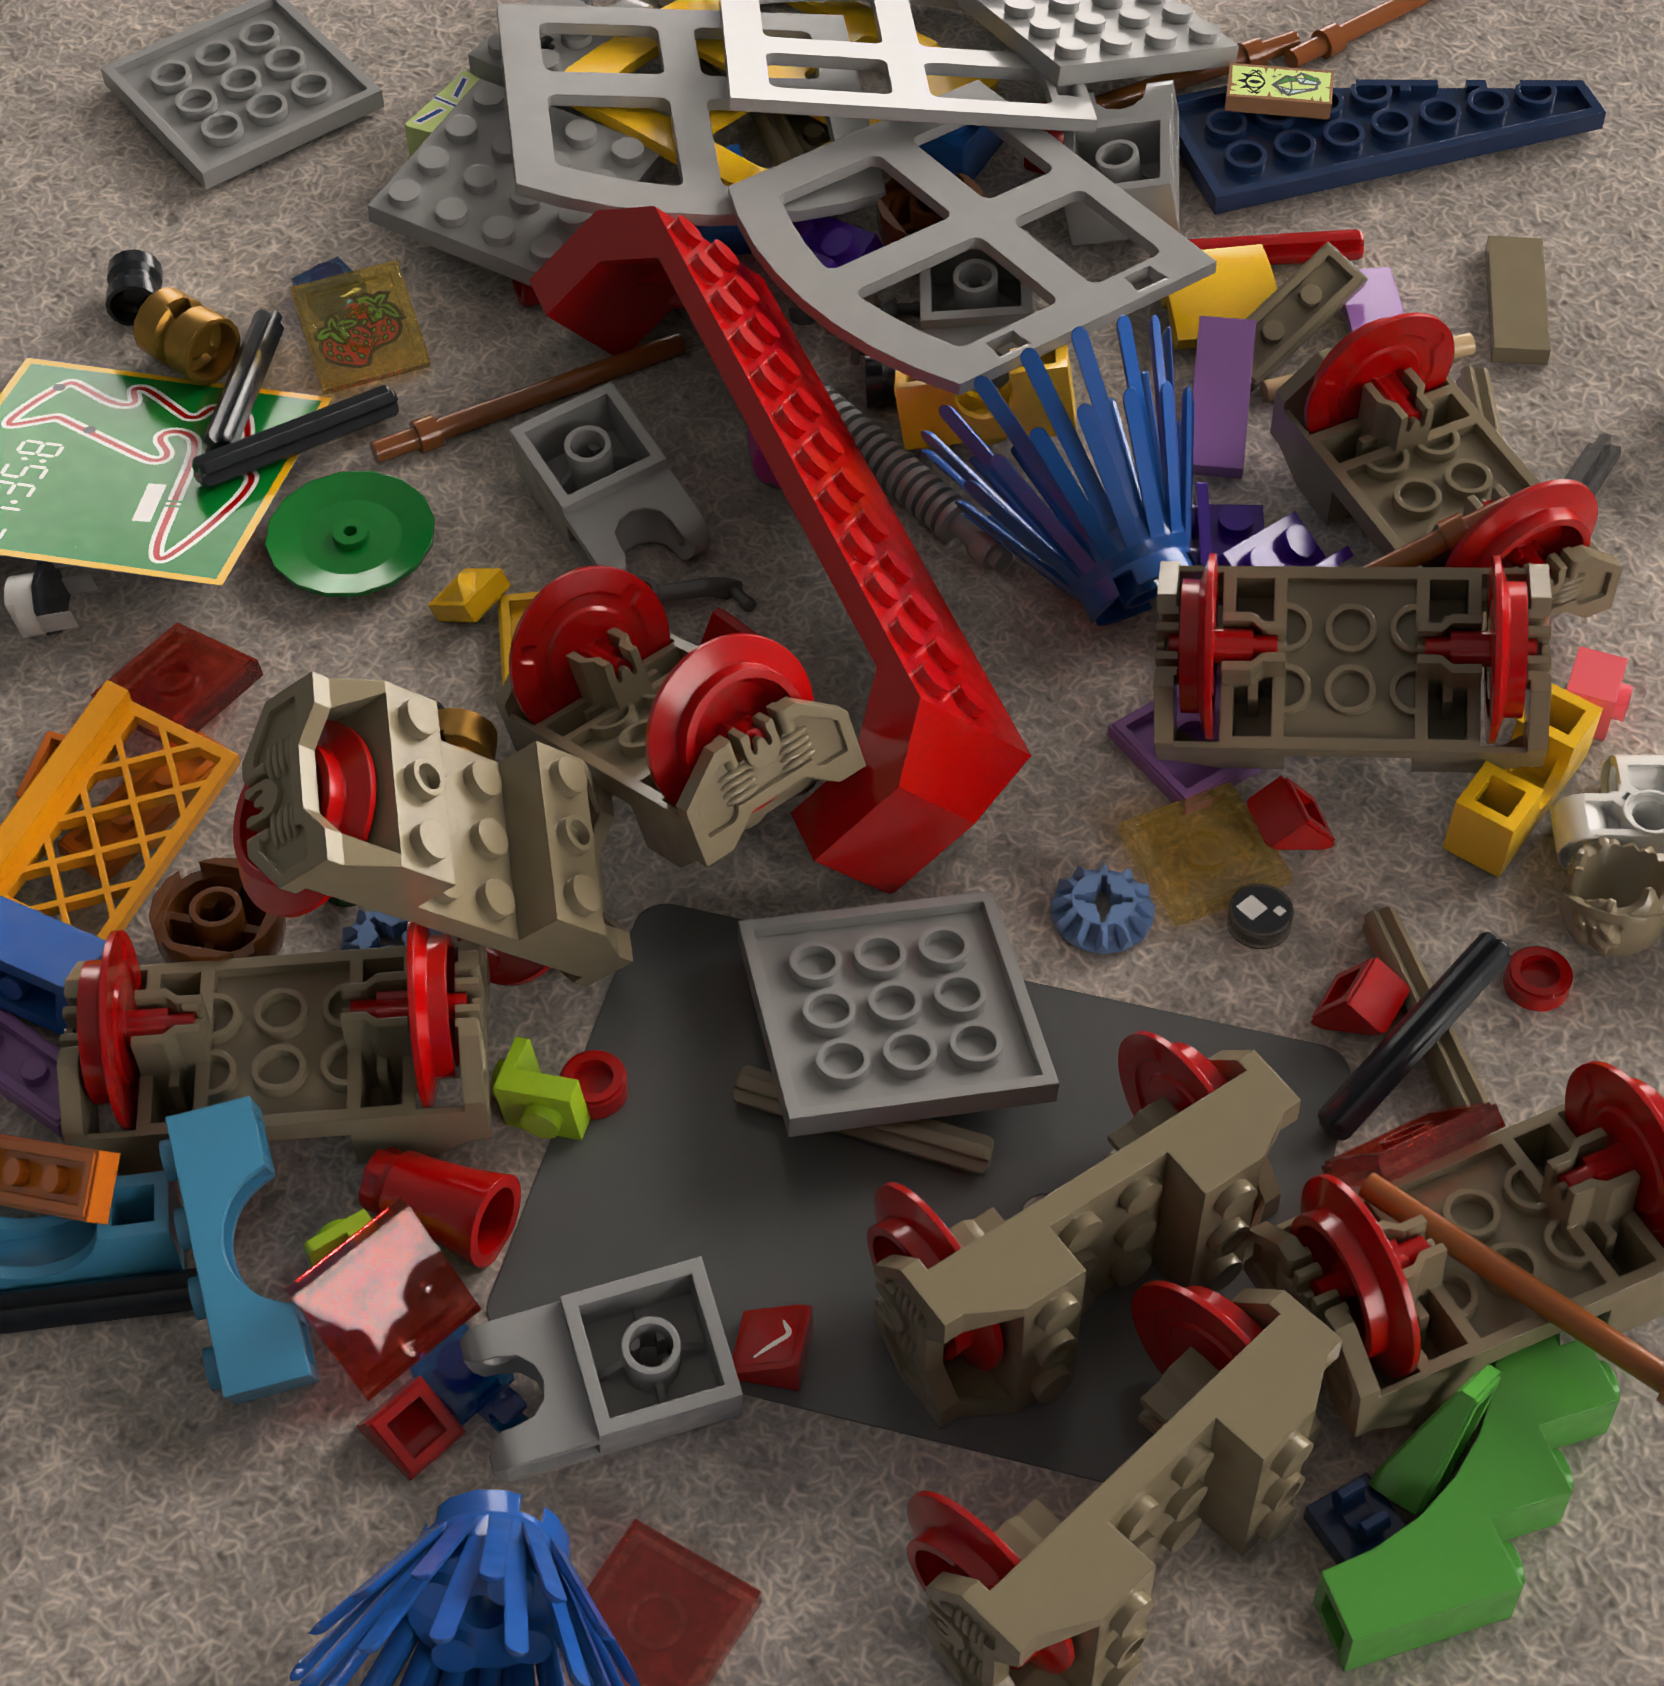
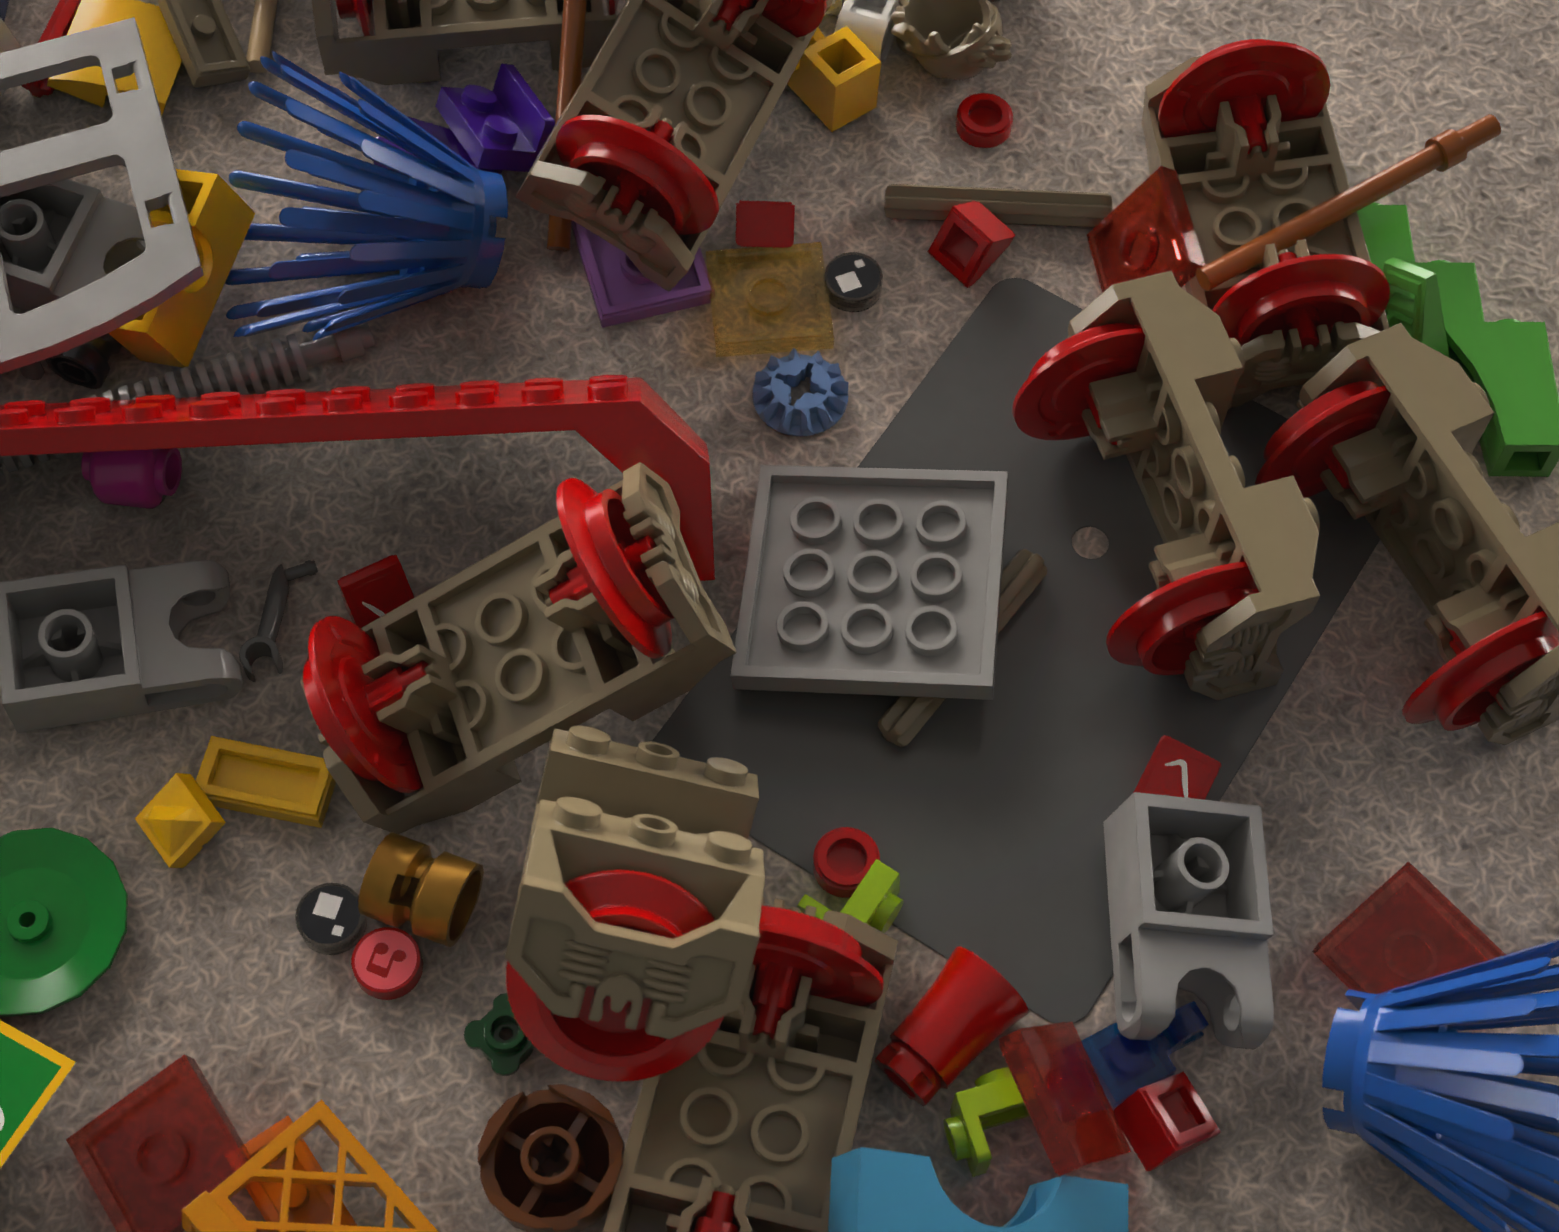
camera: 75 degrees left, 10 degrees up
medium lavender tile [1192,316,1256,479] -> none
black axle [1317,932,1511,1141] -> none

